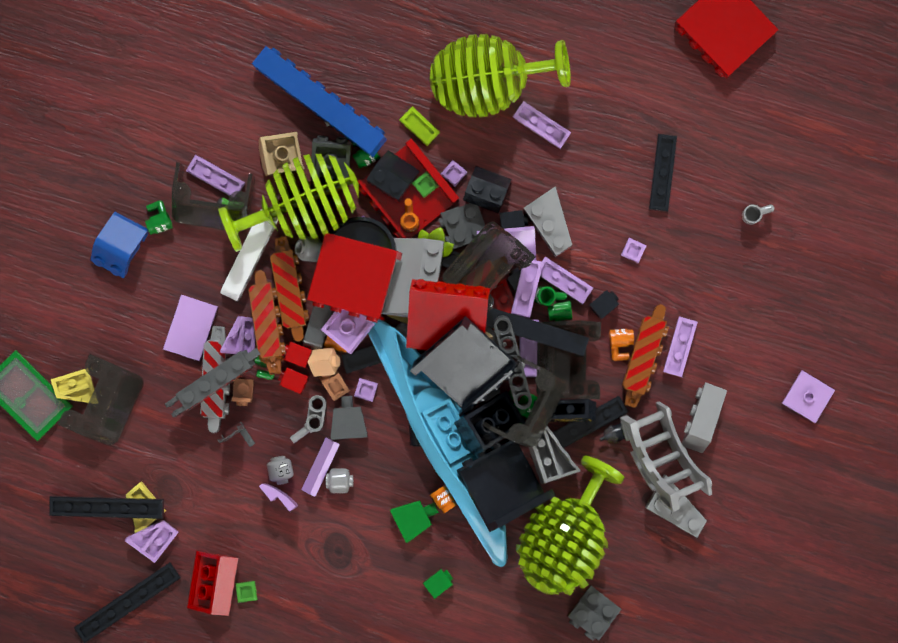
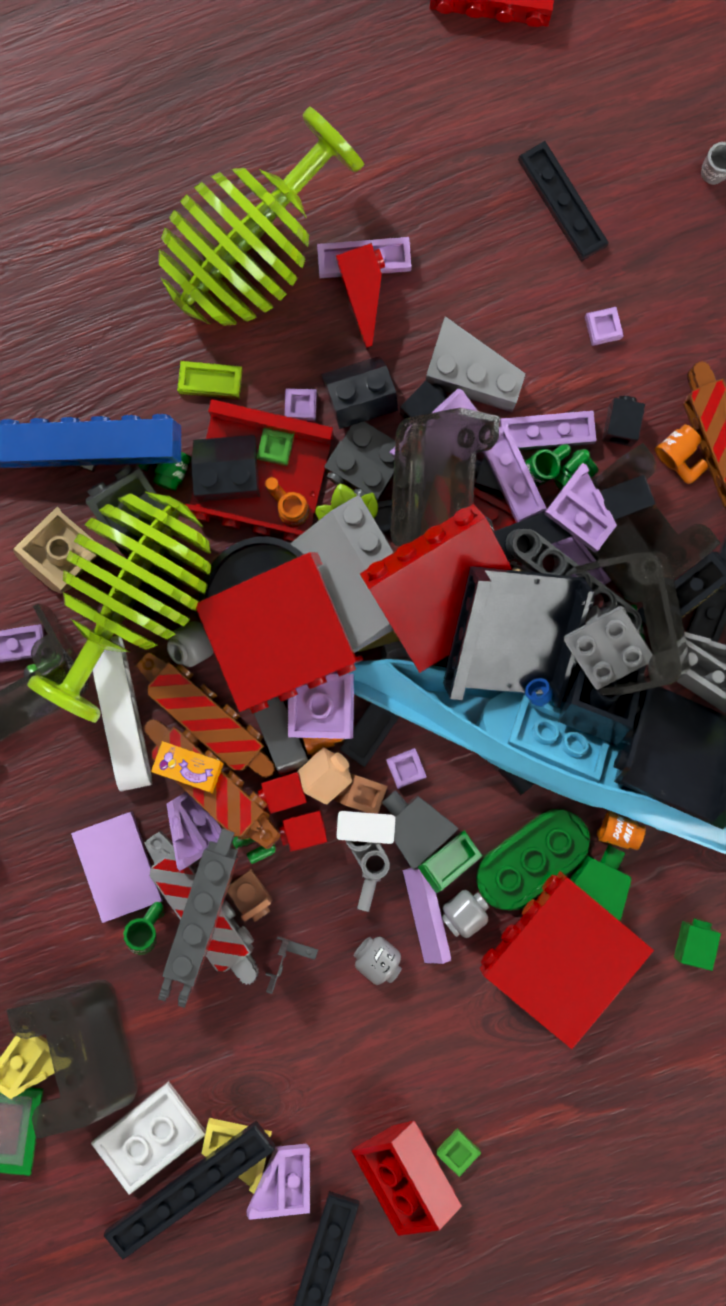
camera: 40 degrees left, 0 degrees up
lavender slope [259,483,298,511] -> none
none -> white tile [91,1081,206,1195]
none -> green piece [123,901,165,955]
none -> light orange tile [151,741,224,794]
none -> red slope [336,243,385,349]
none -> white sticker [337,811,395,844]
none -> tile [418,830,482,893]
none -> green tile [476,809,590,910]
none -> red panel [480,871,654,1049]
none -> blue hinge [525,678,553,707]
none -> lavender wing [544,463,617,552]
none -> light grey bracket [564,605,654,689]

